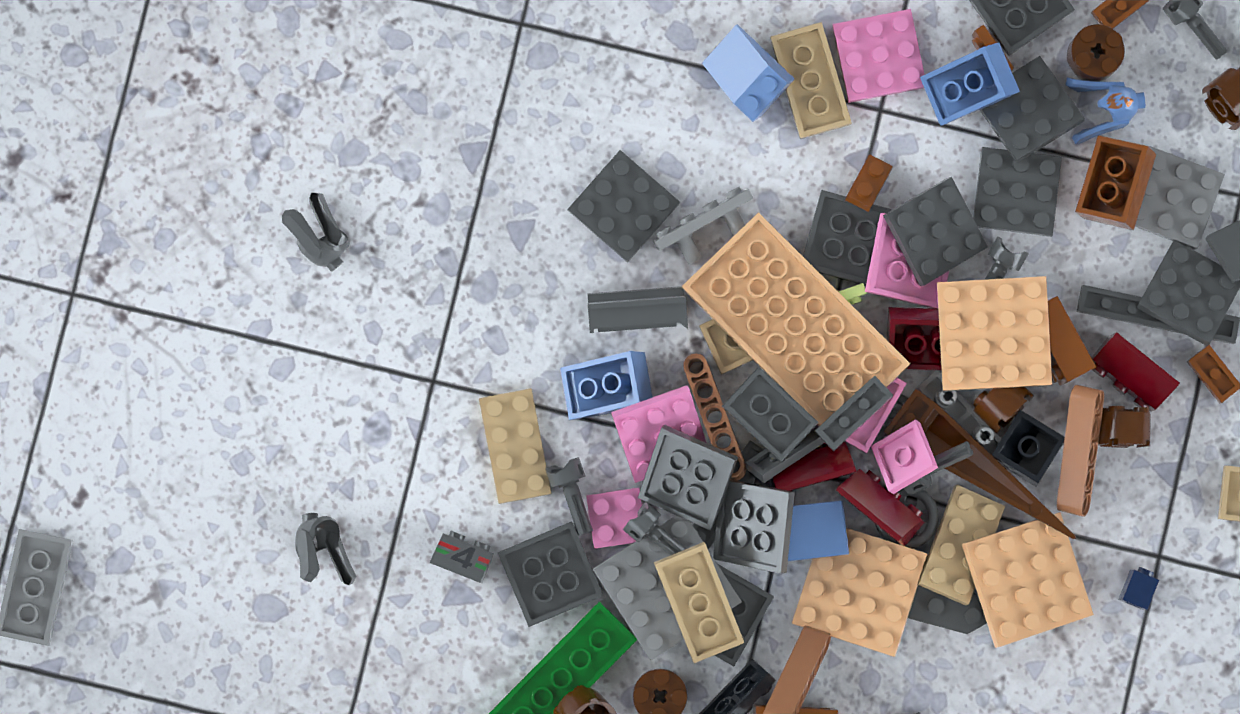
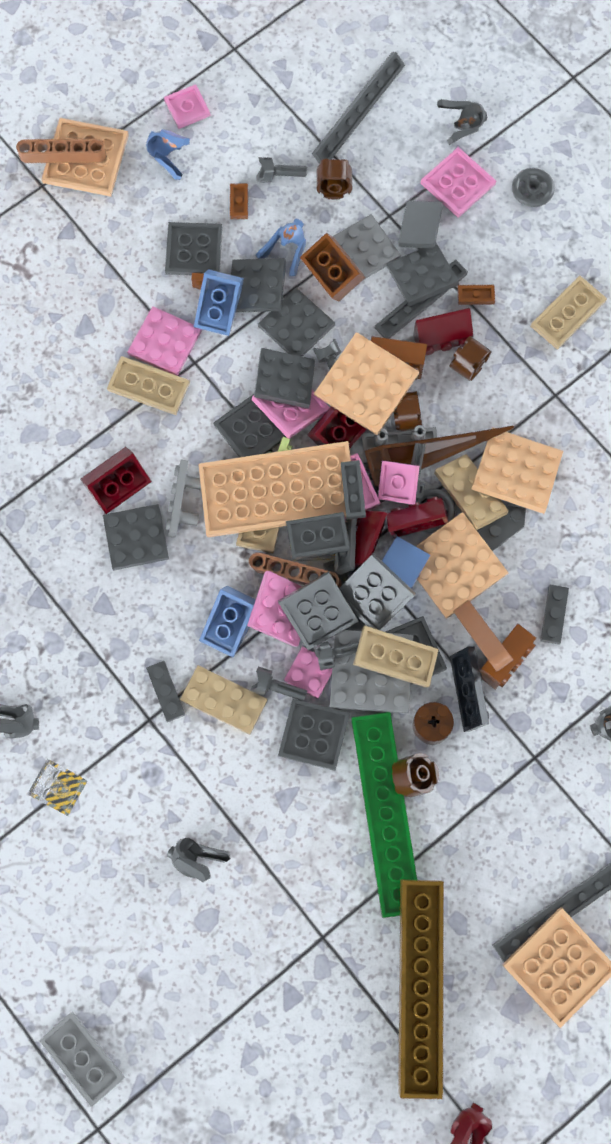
camera: 50 degrees left, 10 degrees down
dark grey slope [430,531,494,583] -> none
dark grey piece [587,286,688,333] -> none
slope [702,24,795,122] -> none
dark orange plate [845,154,893,212] -> none
black slope [992,410,1065,487] -> none
nougat beam [1057,385,1104,517] -> none
reddish brown brick [1067,24,1125,82] -> none
dark blue brick [1118,567,1159,610] -> none
none -> clear slope [27,759,88,816]
none -> dark red slope [80,447,152,514]
none -> dark grey plate [146,661,185,723]

